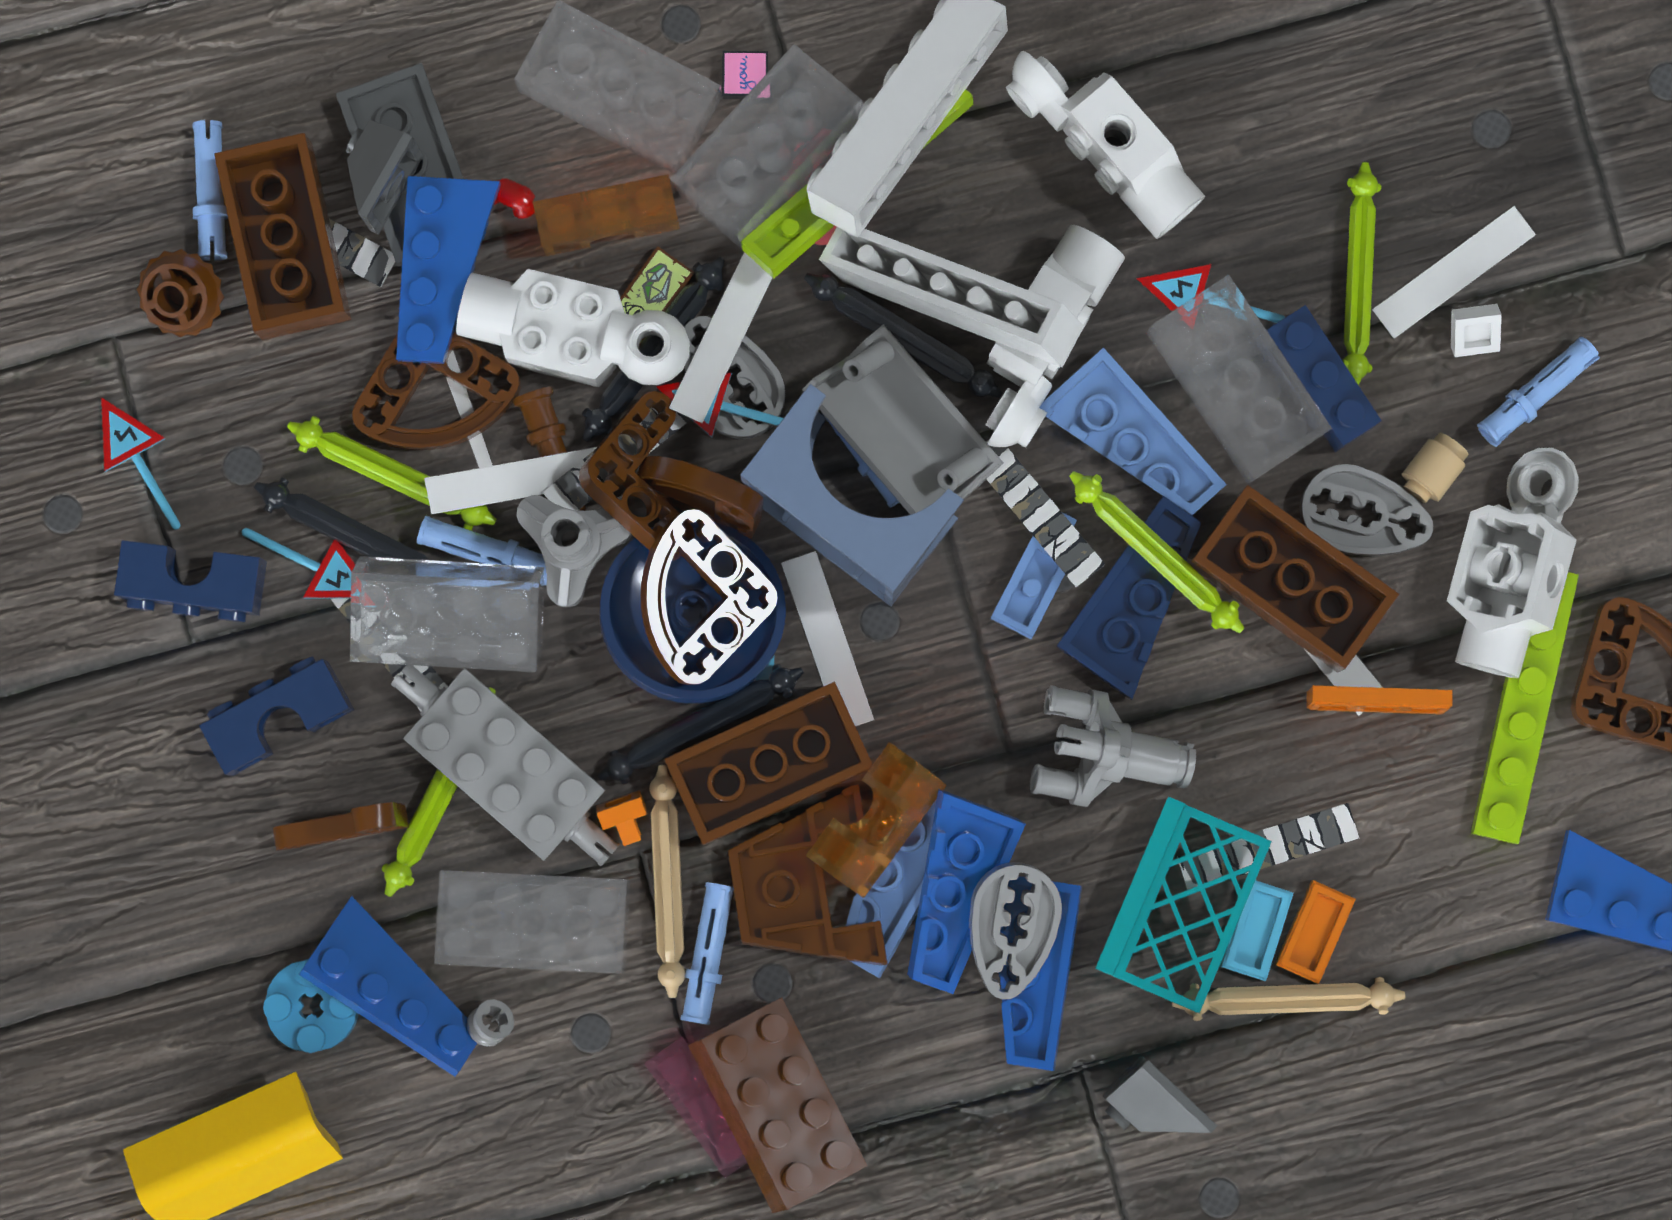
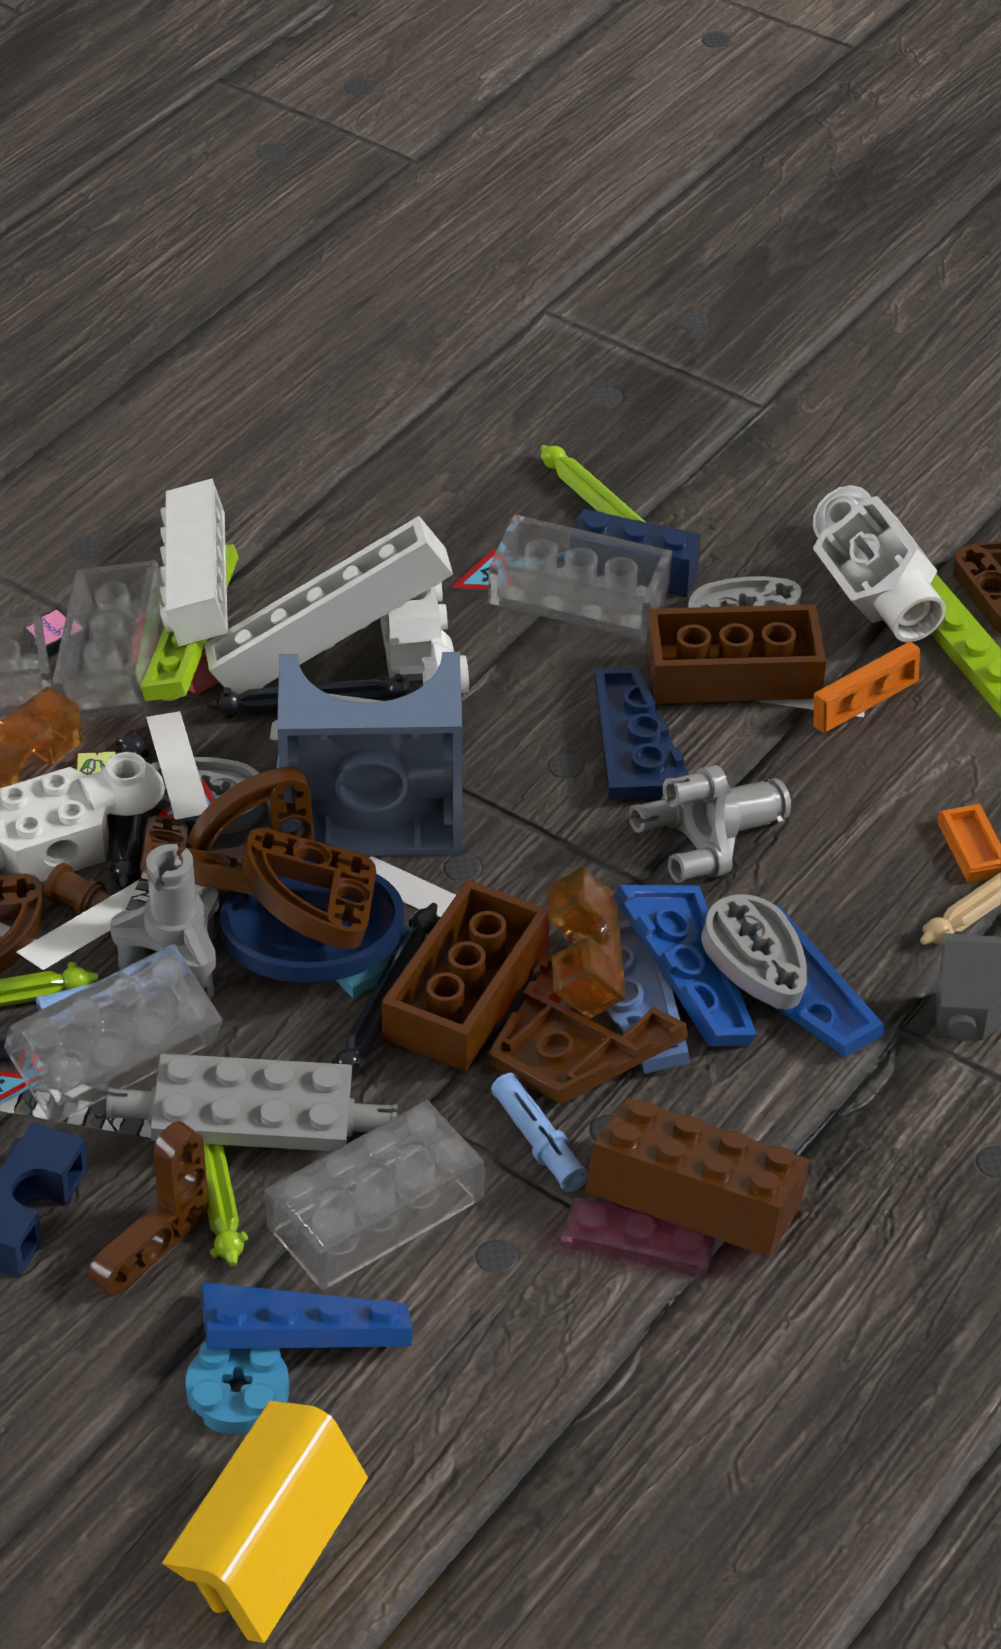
camera: 40 degrees left, 40 degrees down
light grey bush [467,999,514,1047] -> none
orange tile [596,790,647,846] -> none
tan wheel [649,765,685,998] -> none
sticker [986,439,1105,587] -> none
medium blue hinge [990,512,1077,640] -> none
white brick [1006,51,1205,239] -> none
medium blue wing [1040,348,1227,515] -> none
lime wheel [1069,471,1244,633] -> none
teal fence [1095,796,1272,1013] -> none
sticker [1177,803,1359,890] -> none
medium azure tile [1220,880,1293,981] -> none
white sticker [1372,206,1536,338] -> none
tan brick [1402,433,1469,503] -> none
white plate [1451,304,1501,357] -> none
light blue pin [1477,336,1600,447] -> none

